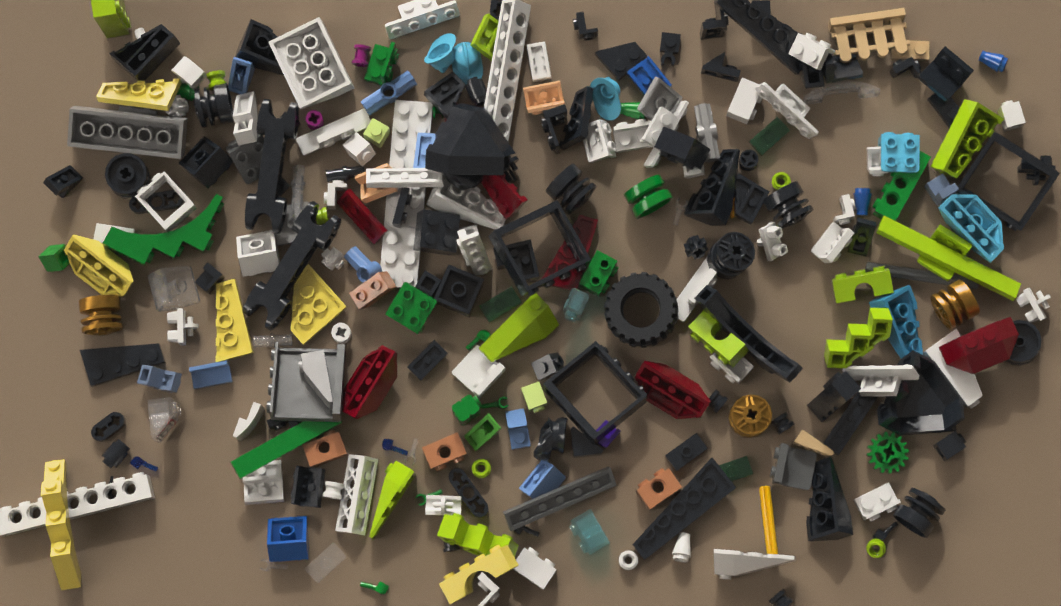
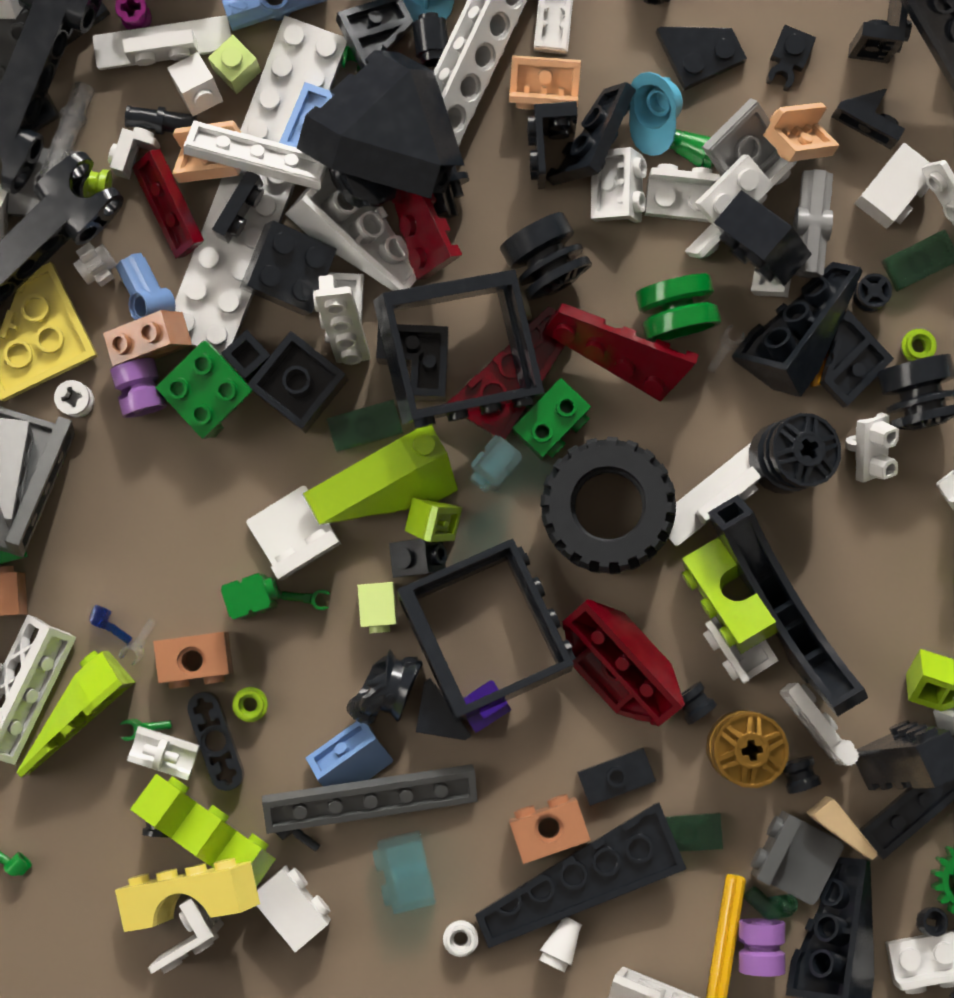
camera: 15 degrees right, 5 degrees up
dark red wedge [342,345,397,419] -> none
black plate [407,340,448,381] -> none
bright green slope [464,413,501,451] -> none
green hand [466,330,491,351] -> none
medium blue slope [505,408,531,450] -> none
blue plate [627,56,672,95] -> none
black gear [684,235,708,259] -> none
none -> medium lavender wheel [110,358,167,418]
none -> lime slope [404,497,463,542]
none -> dark red wing [543,303,699,402]
none -> medium lavender wheel [738,918,785,977]
none -> clear green arm [743,885,798,920]
none -> light nougat bracket [763,103,839,162]
none -> white hinge [779,683,859,766]
none -> black hinge [916,907,948,937]

